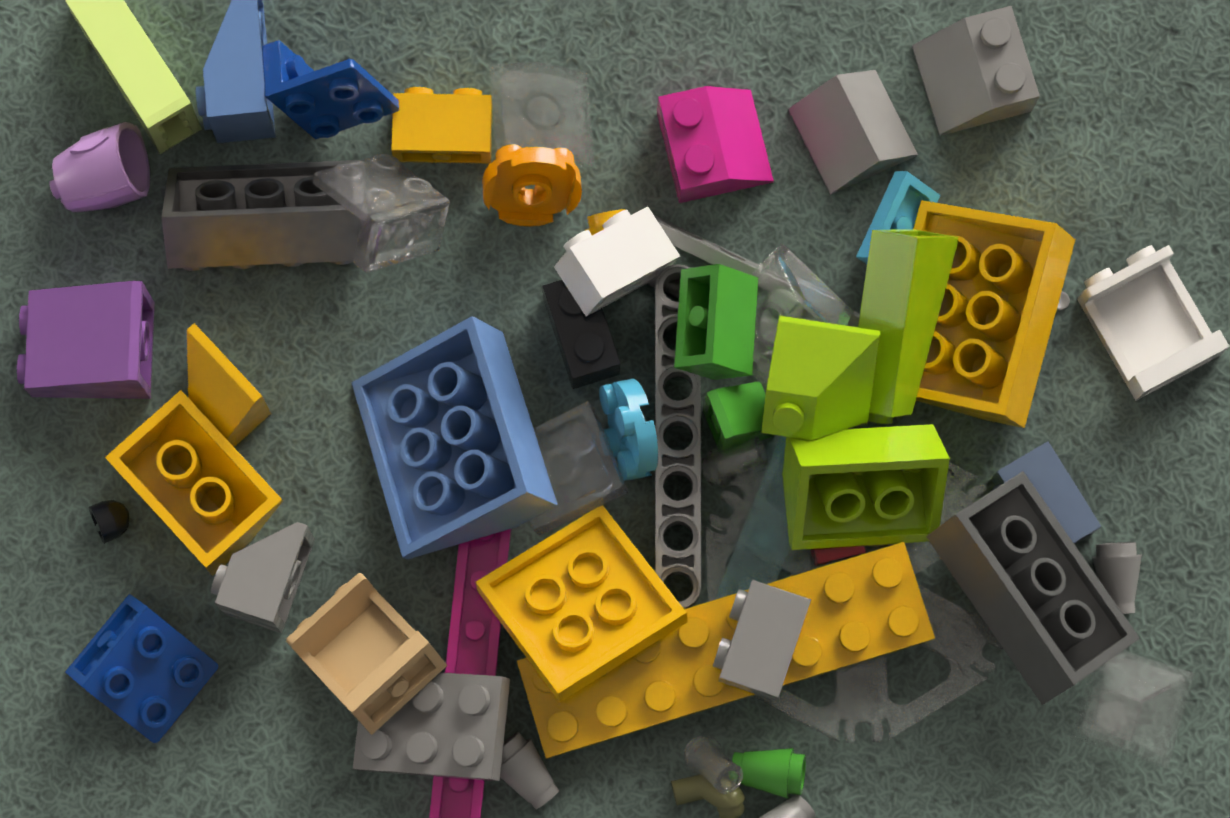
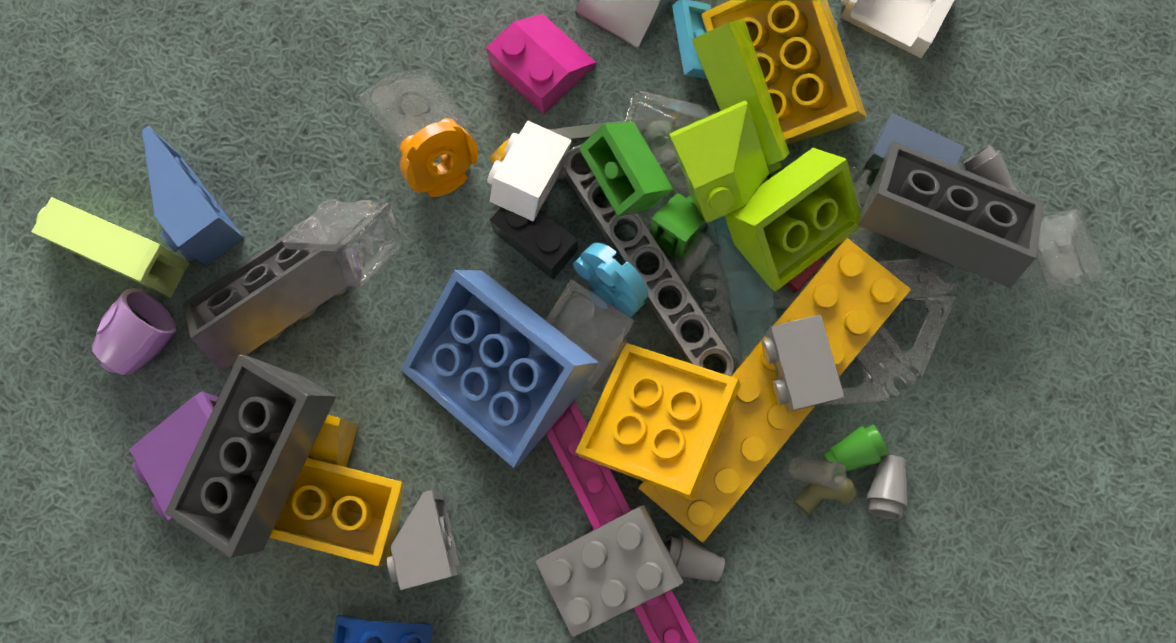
camera: 25 degrees left, 0 degrees up
black hinge [89,500,130,544] -> none
blue bracket [262,40,399,139] -> none
tan panel [286,573,448,735] -> none
yellow brick [391,87,492,164] -> none
none -> dark grey slope [165,354,336,558]

